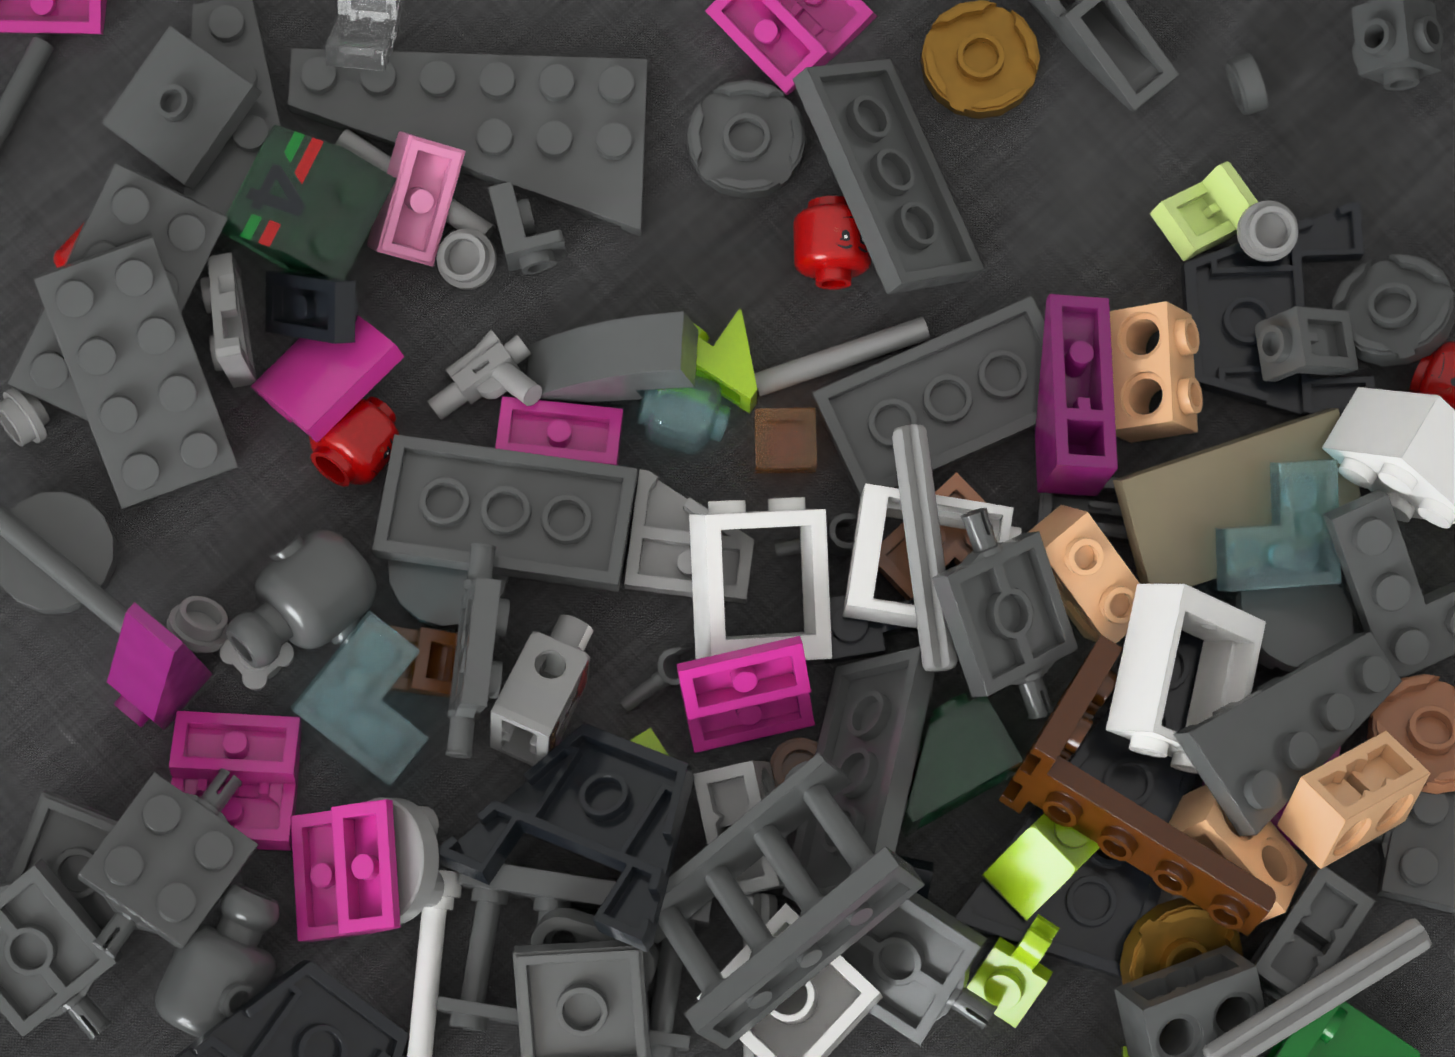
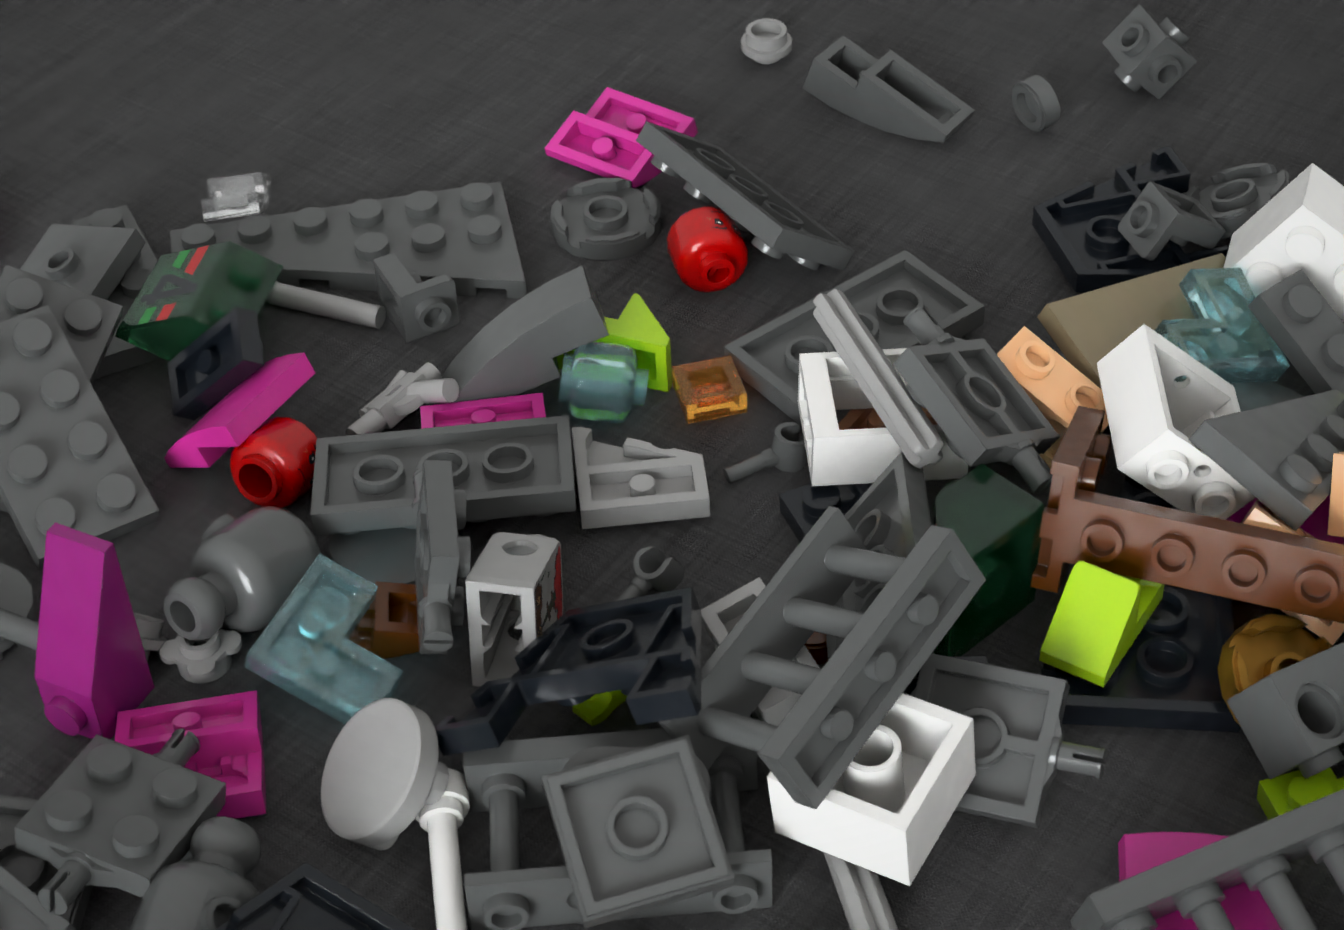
camera: 10 degrees left, 35 degrees down
light grey wing [201,252,257,388] -> none
dark pink slope [290,799,401,942] -> none
bright pink slope [367,131,466,267] -> none
light grey plate [437,228,497,289] -> none
dark pink slope [676,636,815,753] -> none
white window [689,497,832,660] -> none
light grey bar [754,317,930,397] -> none
pearl gold tile [920,0,1040,119] -> none
lime plate [966,914,1060,1028] -> none
magenta slope [1035,294,1118,496] -> none
light nougat brick [1110,301,1203,443] -> none
yellowish green bracket [1150,161,1258,262] -> none
light grey plate [1237,200,1298,262] -> none

